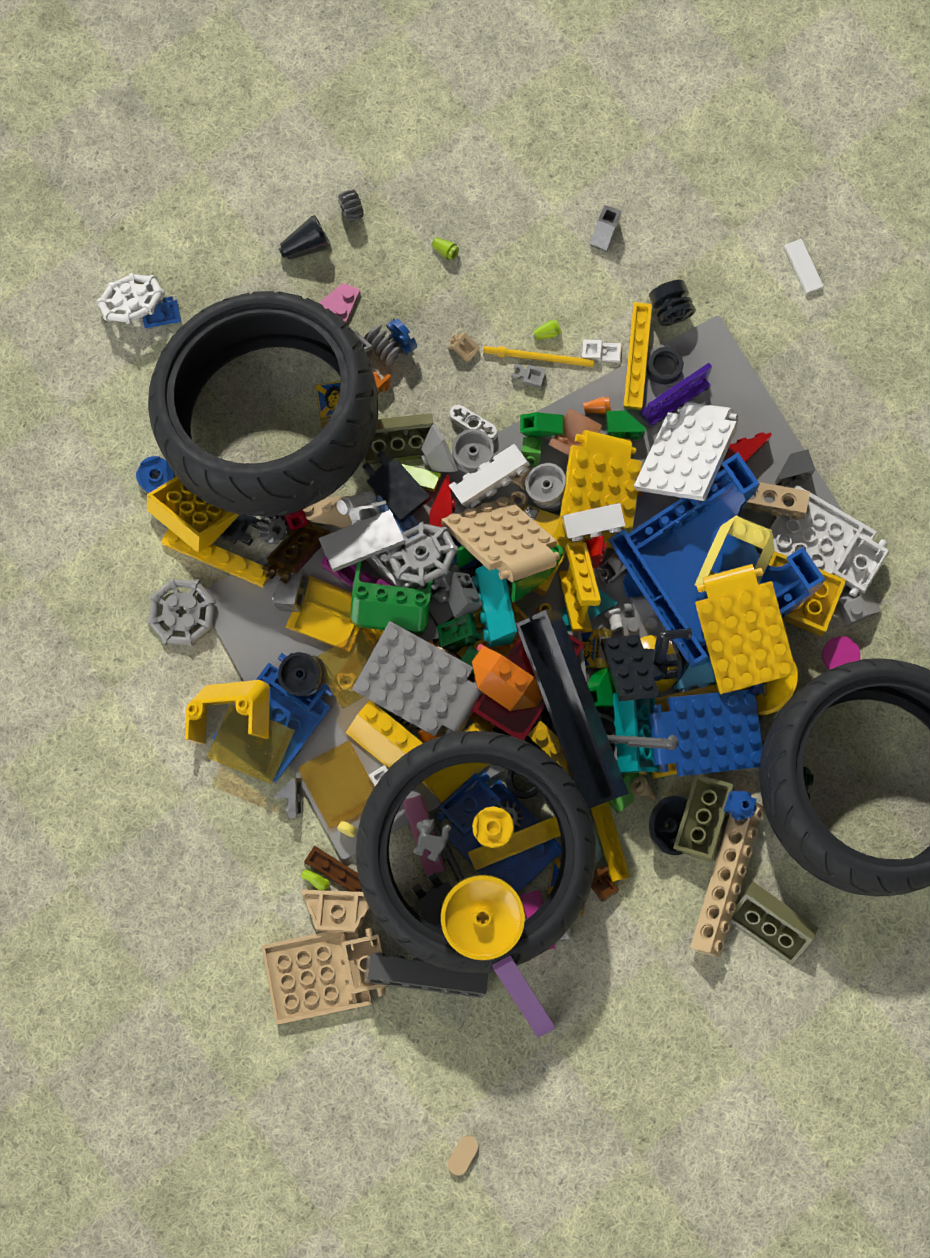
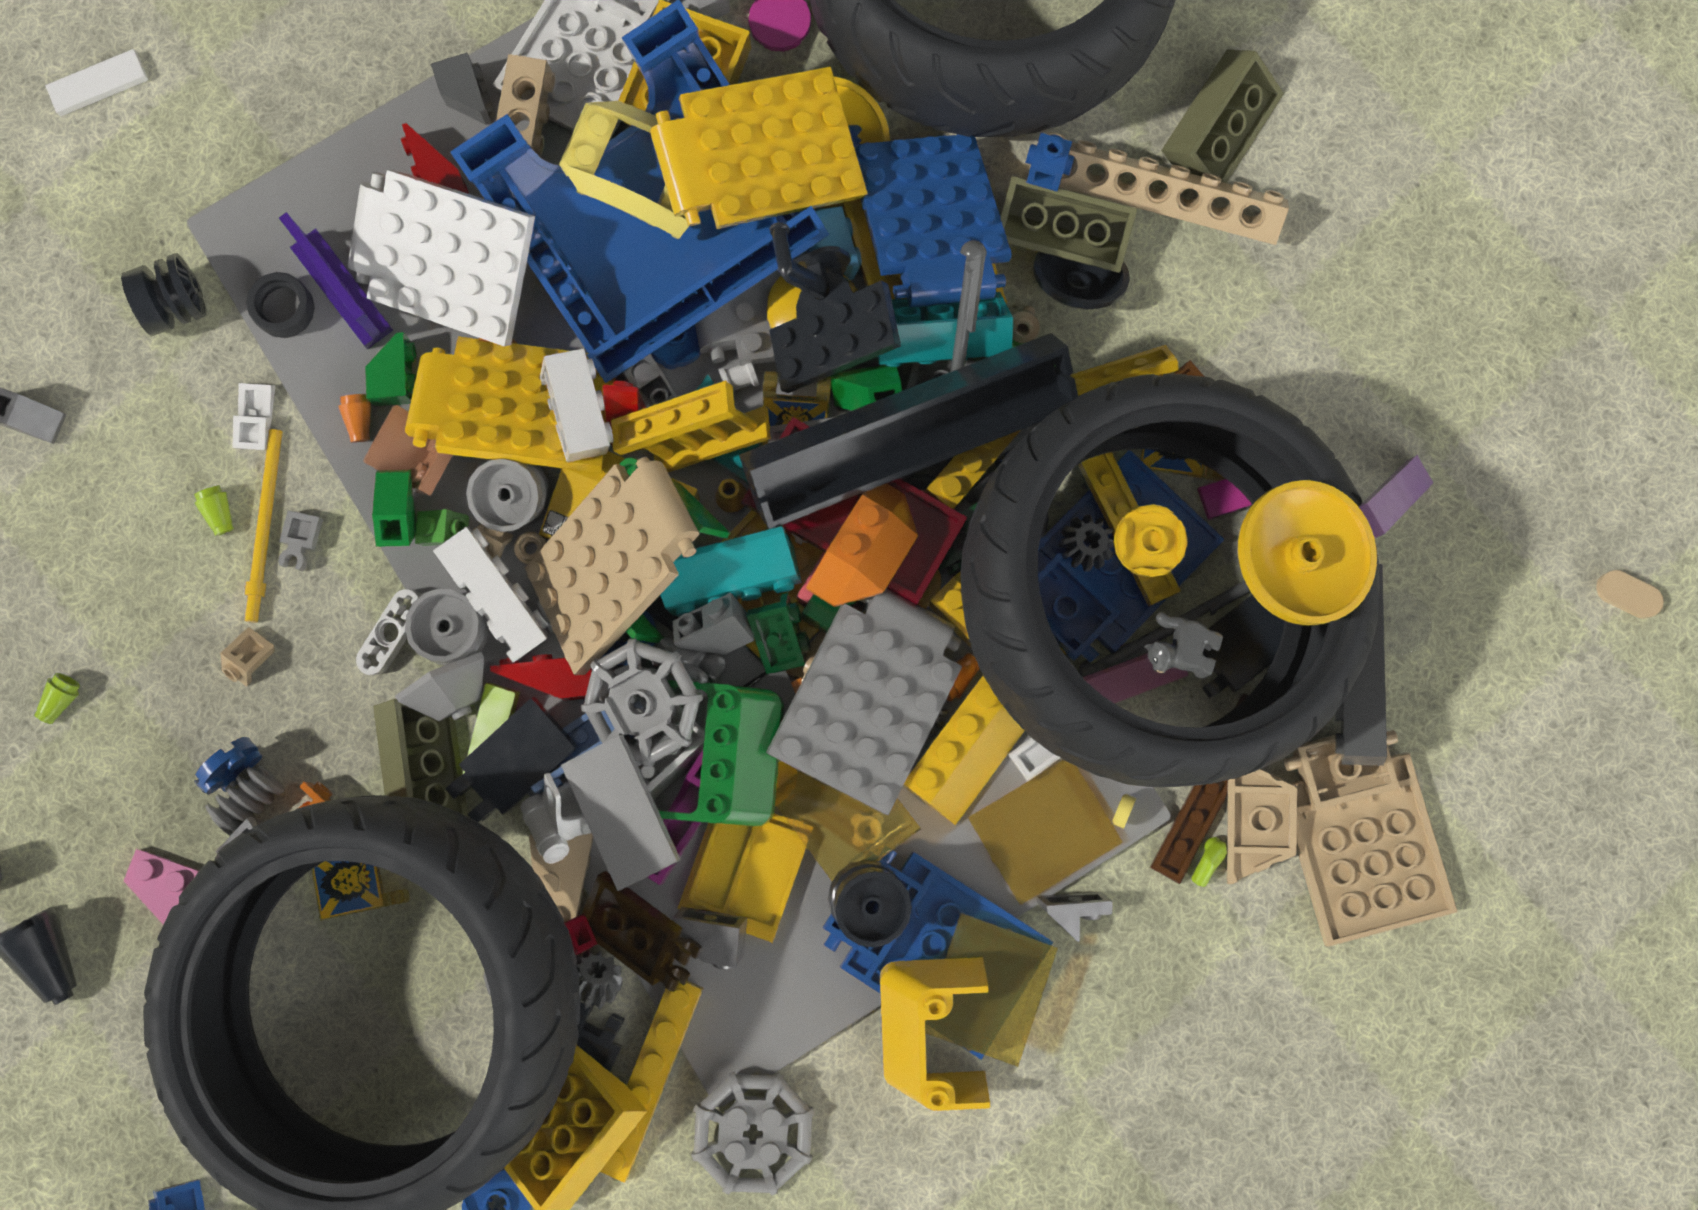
camera: 90 degrees left, 5 degrees up
yellow plate [623,302,652,410] -> none

